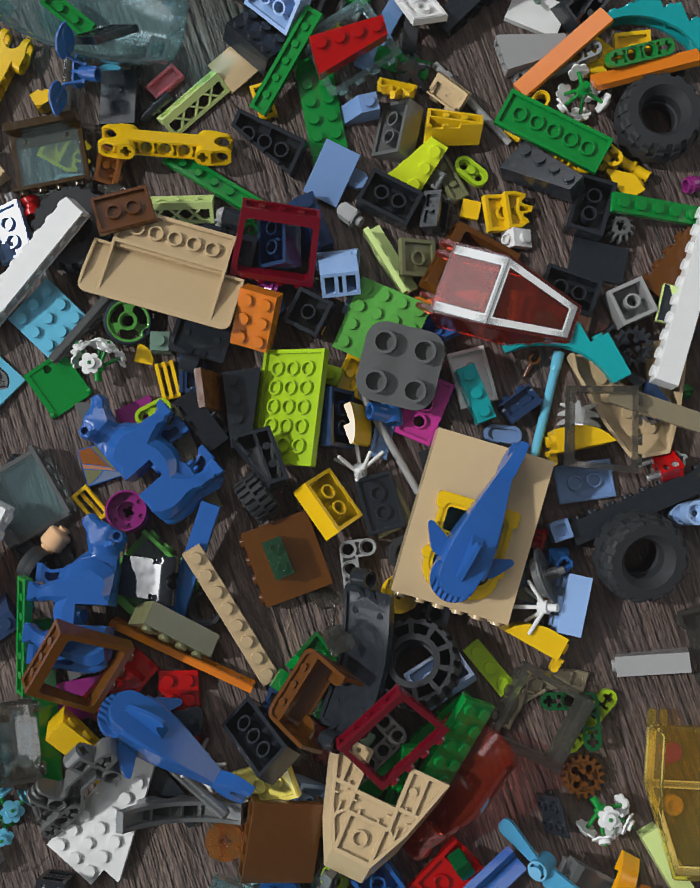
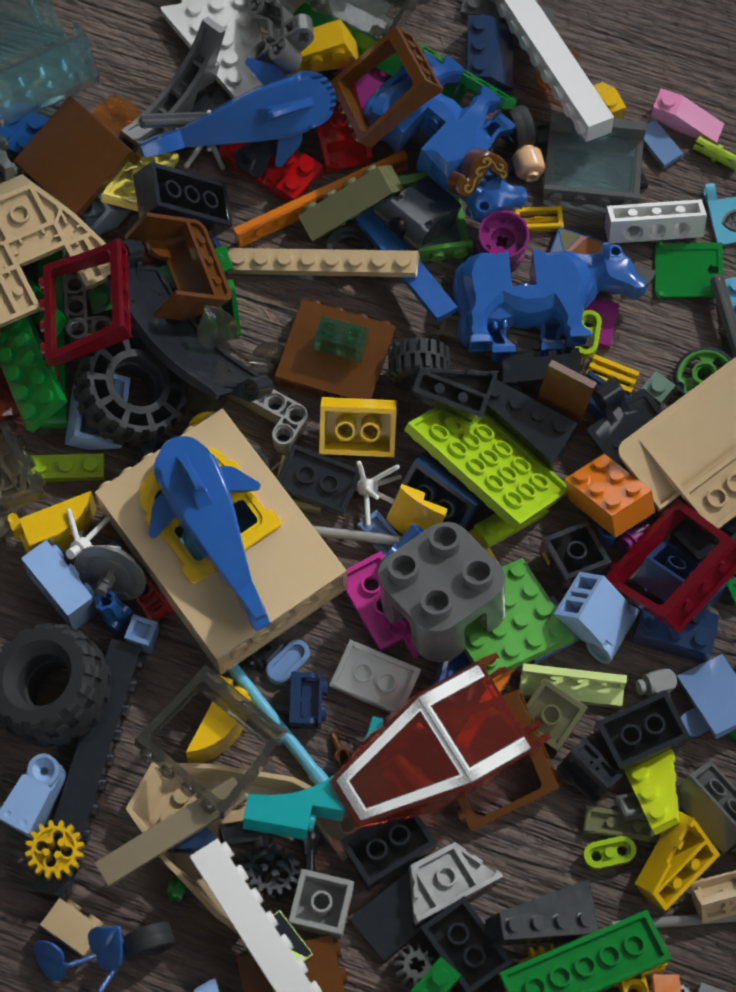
camera: 125 degrees right, 15 degrees down
white plant [70,338,127,381] -> none
yellow tile [134,343,154,366] -> none
teal brick [454,363,496,426] -> none
yellow tile [459,198,482,222] -> none
yellow plate [481,191,533,233] -> none
white bracket [501,227,532,250] -> none
medium blue tile [552,458,616,505] -> none
light grey piece [557,400,601,428] -> none
red piece [638,447,688,482] -> none
none -> light grey wing [409,842,503,925]
none -> reddish brown animal [447,148,509,198]
none -> white brick [604,199,707,244]

